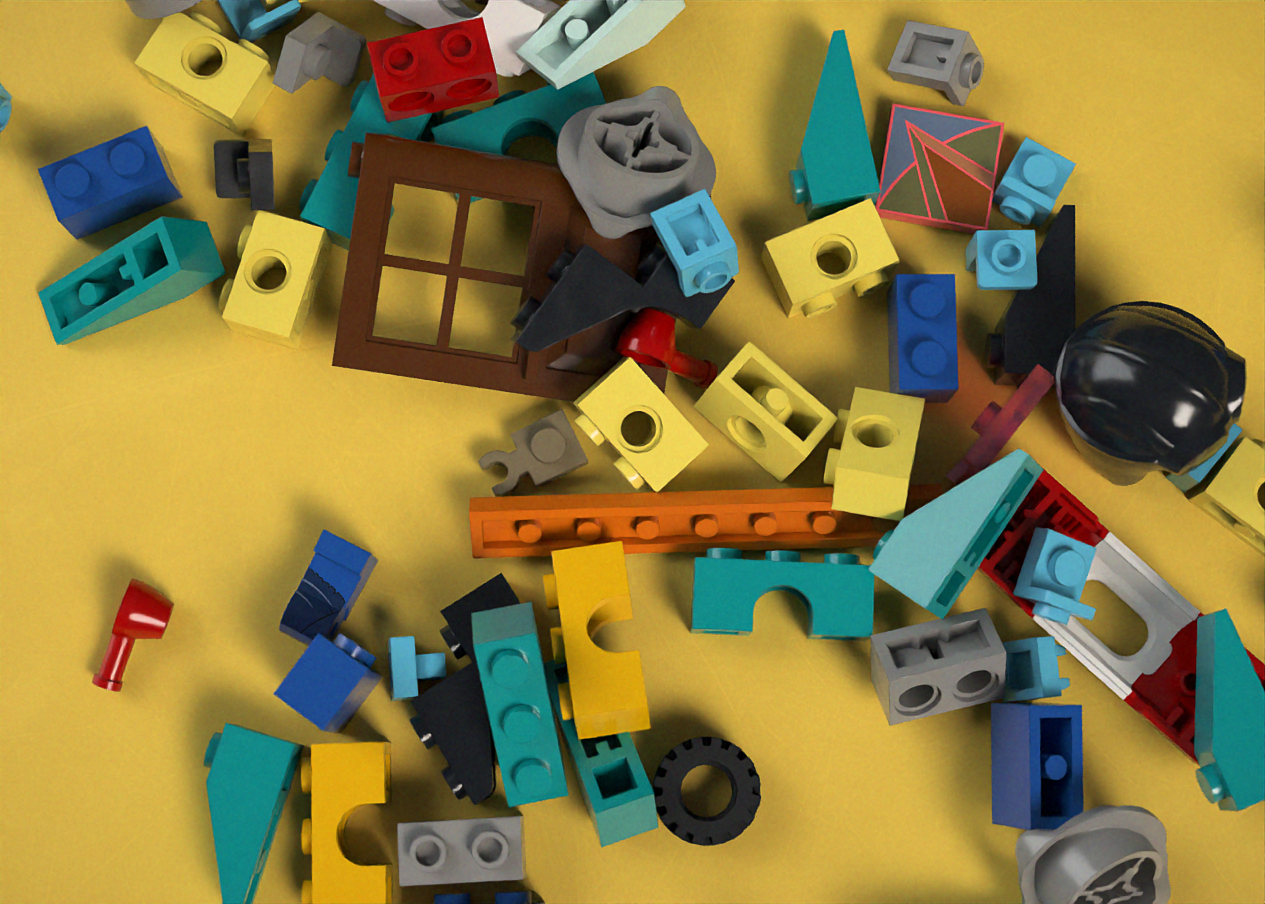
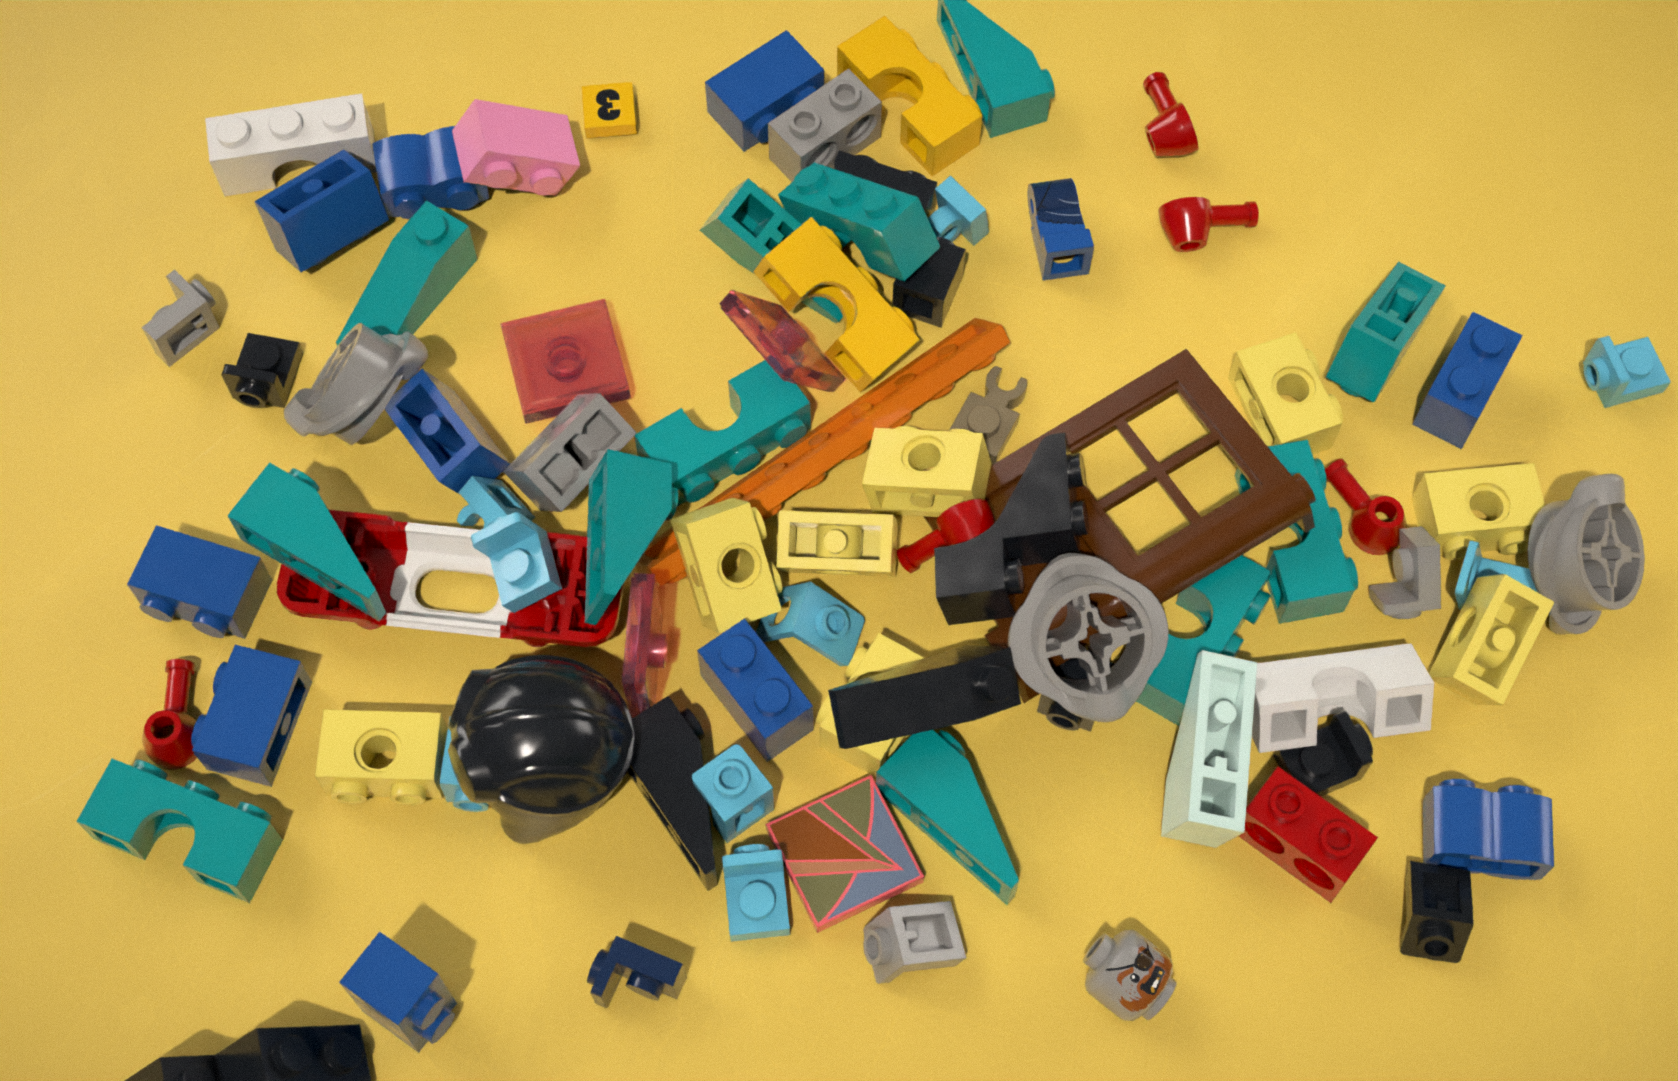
camera: 145 degrees right, 15 degrees down
black bracket [214,139,275,210] -> none
blue brick [273,633,383,734] -> none
red brick [367,17,499,123] -> none
medium azure bracket [650,189,739,297] -> none
black tyre [653,737,761,846] -> none
none -> clear pink plate [500,299,631,424]
none -> dark blue bracket [587,936,687,1008]
none -> plate [719,290,846,392]
none -> medium azure bracket [756,582,865,666]
none -> black slope [828,645,1021,749]
none -> red bar [1158,197,1259,252]
none -> red bar [1325,458,1407,555]

